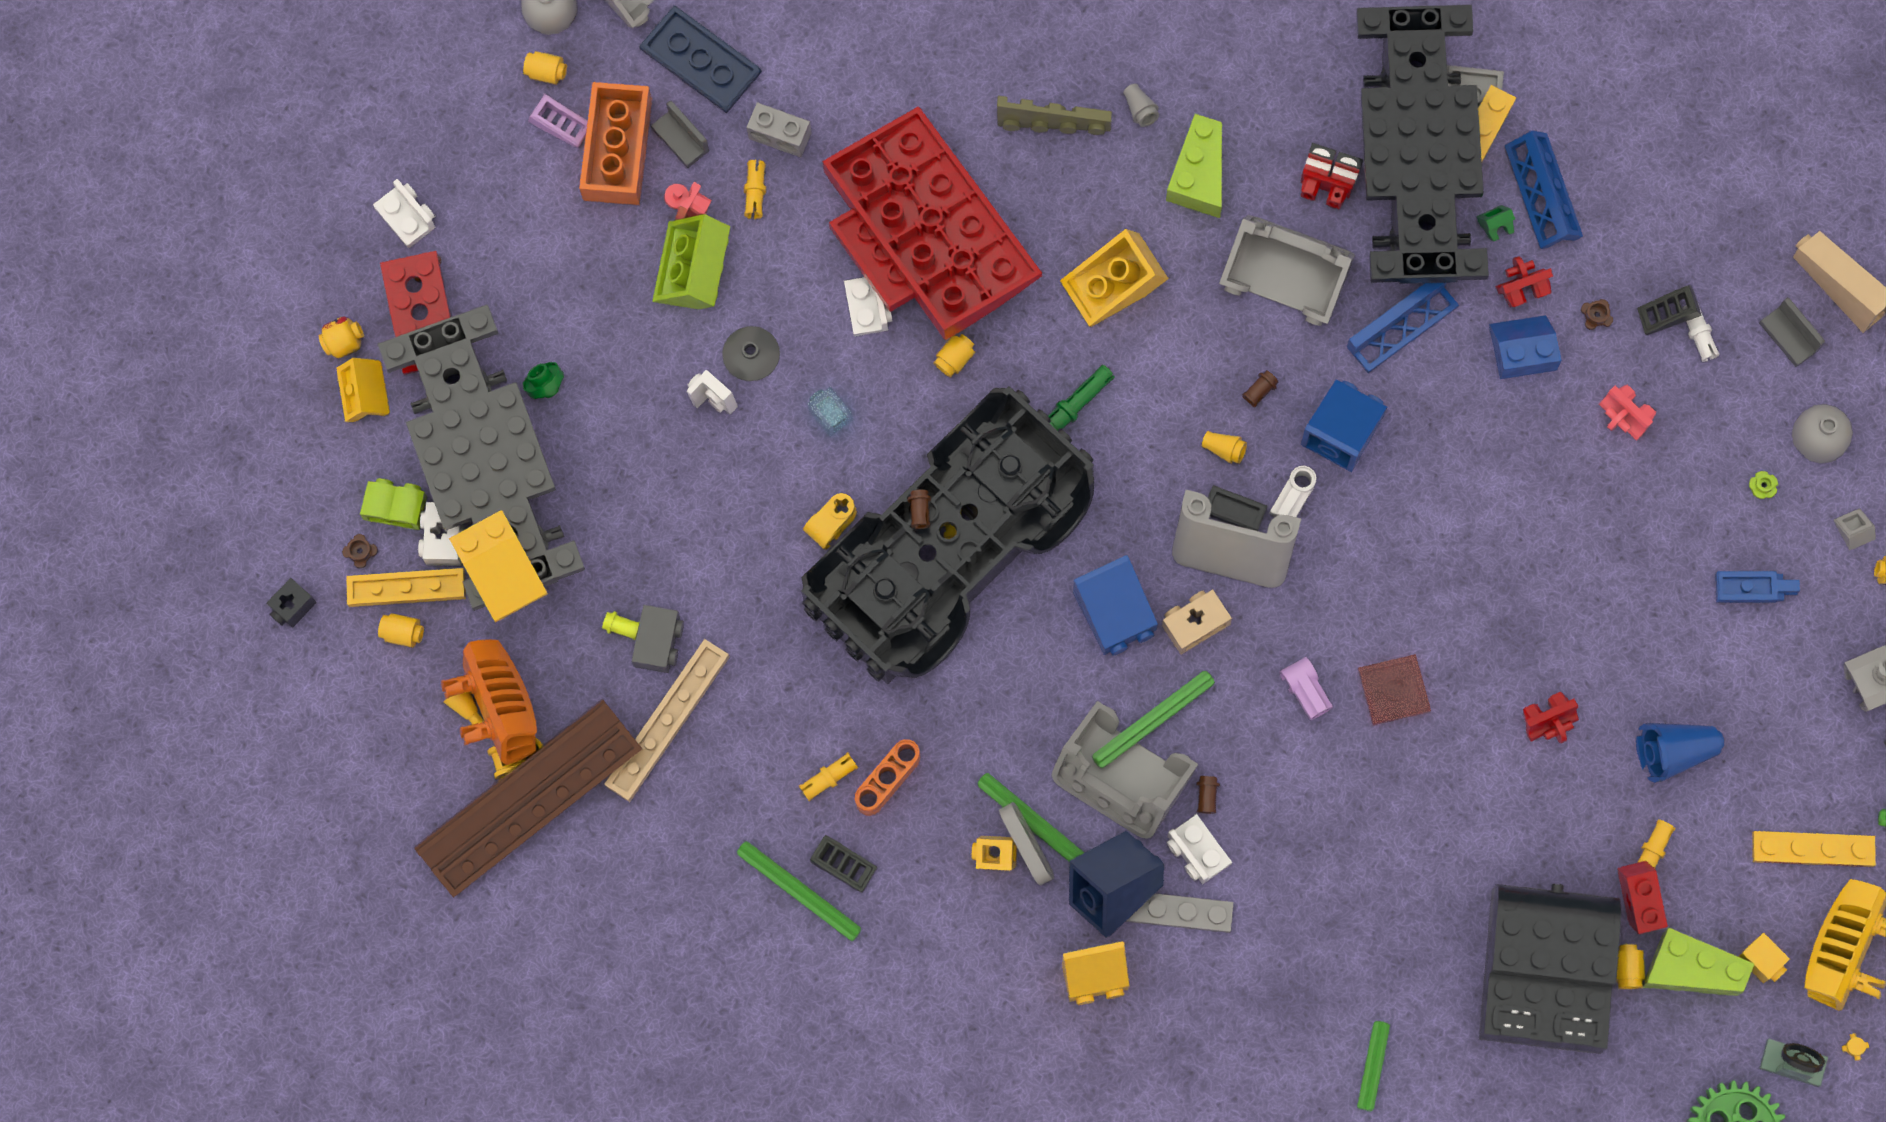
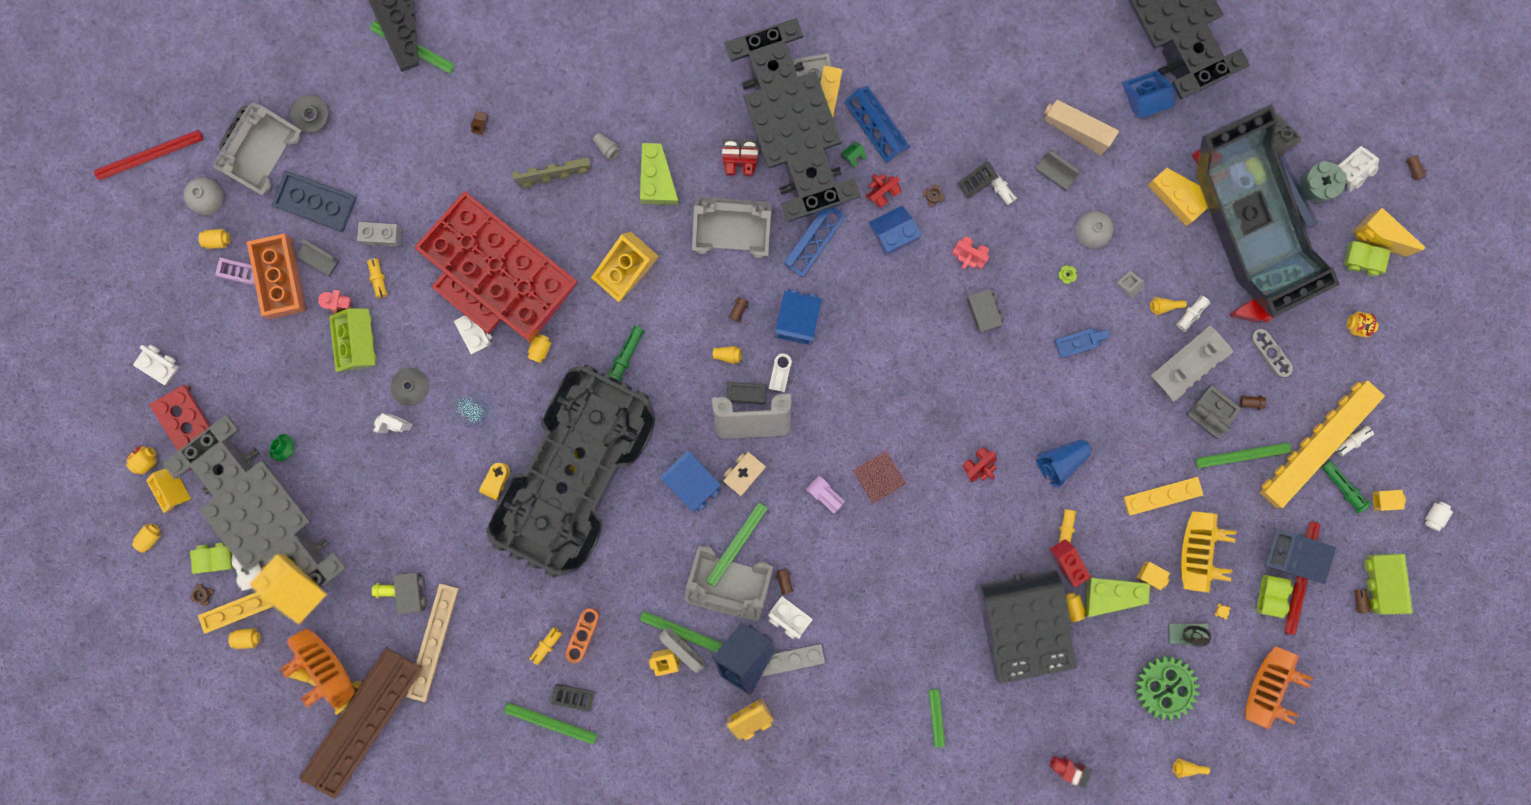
camera: 25 degrees left, 10 degrees up
black brick [266,578,317,628] -> none
reddish brown pin [908,490,931,529] -> none
none -> yellow brick [132,523,162,553]
none -> reddish brown piece [471,111,489,135]
none -> brick [966,289,1004,334]

